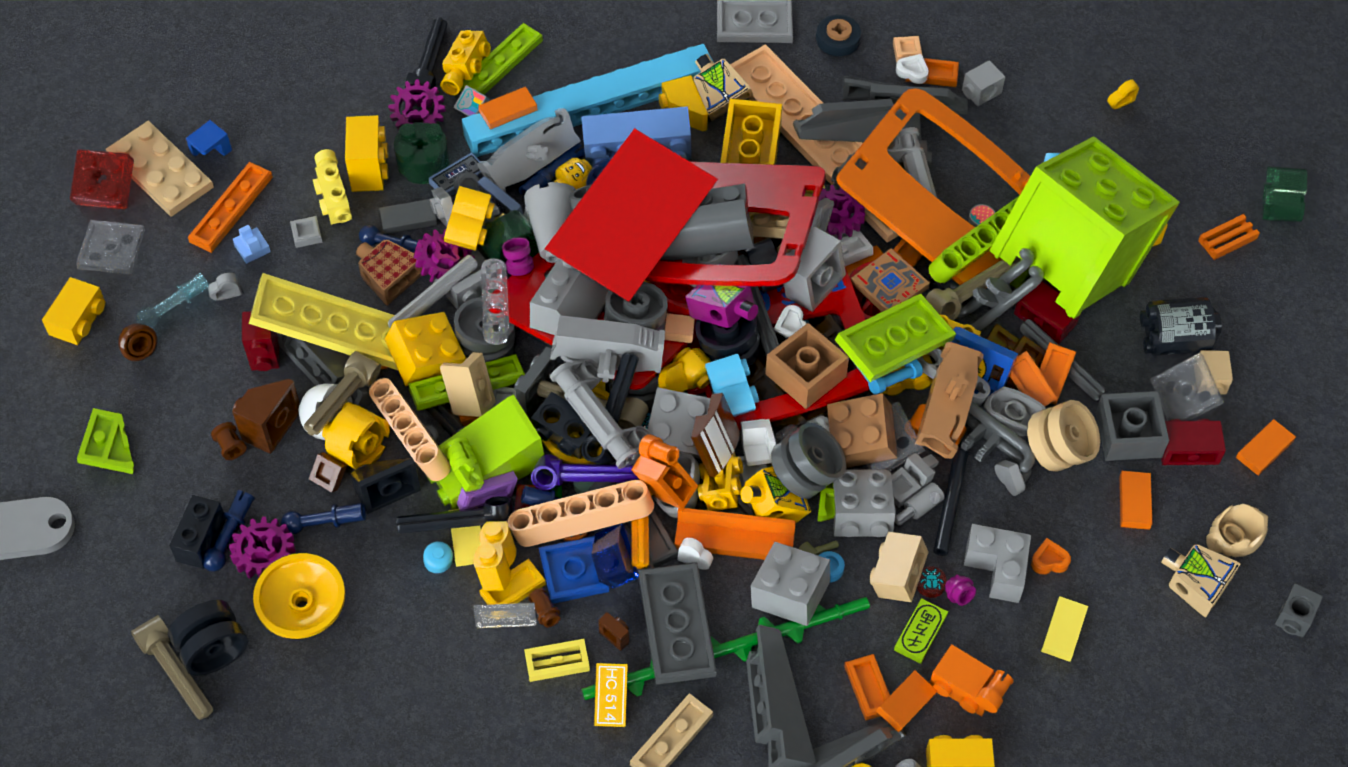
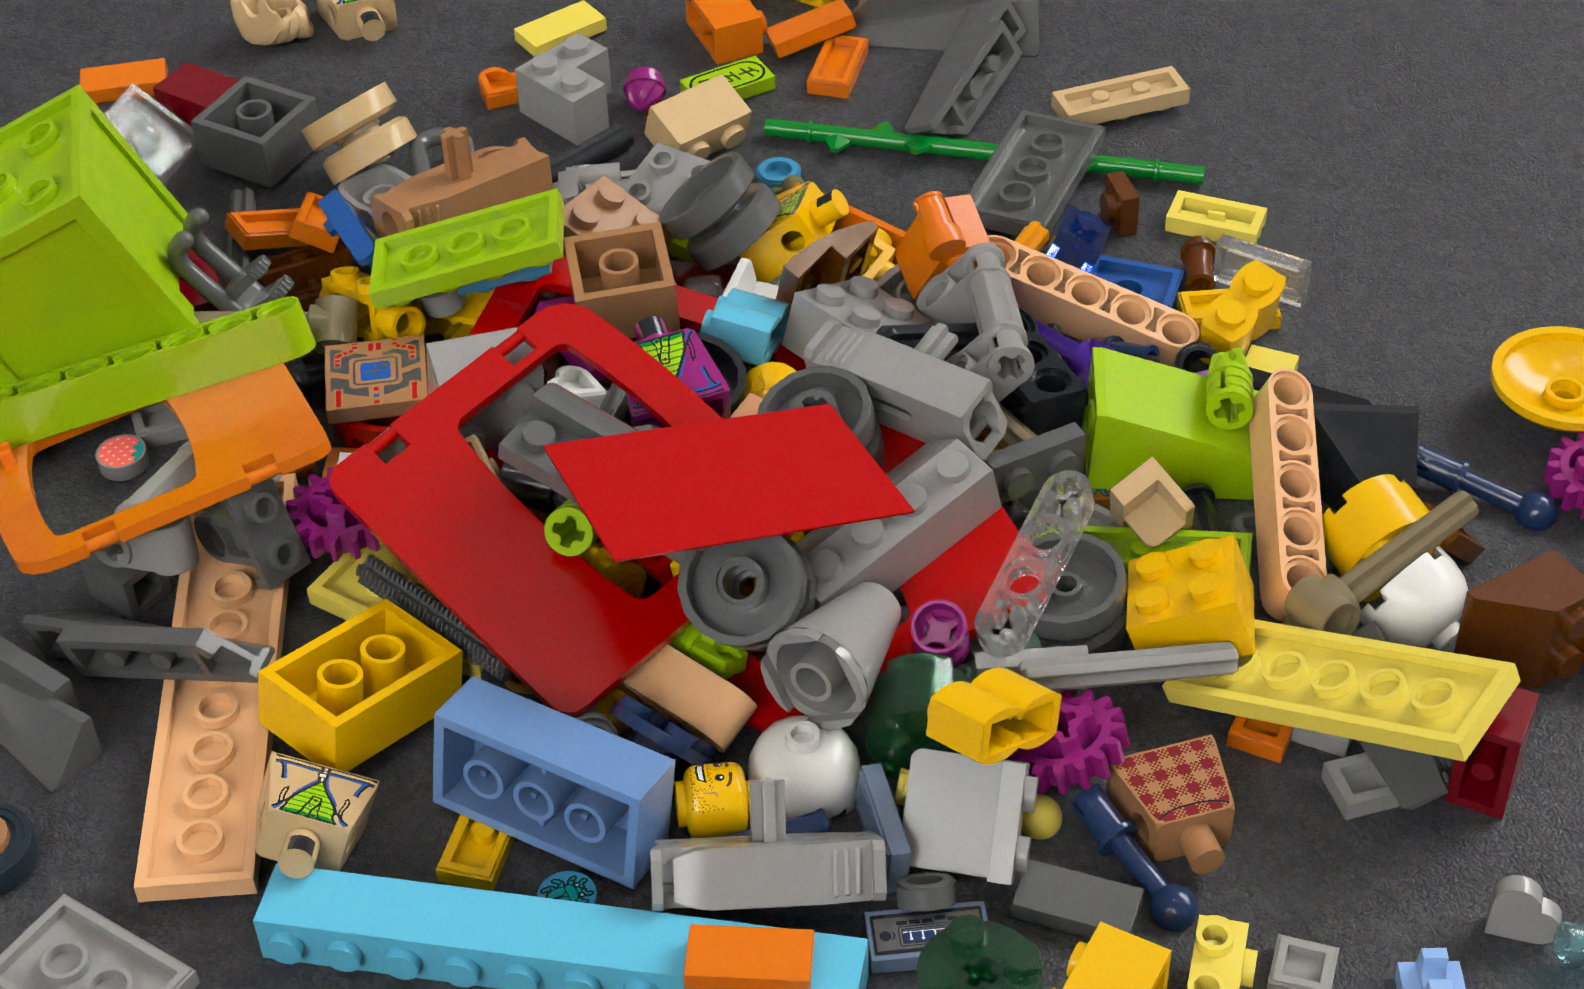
camera: 145 degrees left, 15 degrees down
medium azure piece [423,541,453,573] -> none
yellow tile [594,663,628,727] -> none
yellow slope [658,75,708,131] -> none
light grey brick [751,542,830,626] -> none
orange tile [1120,471,1152,530] -> none

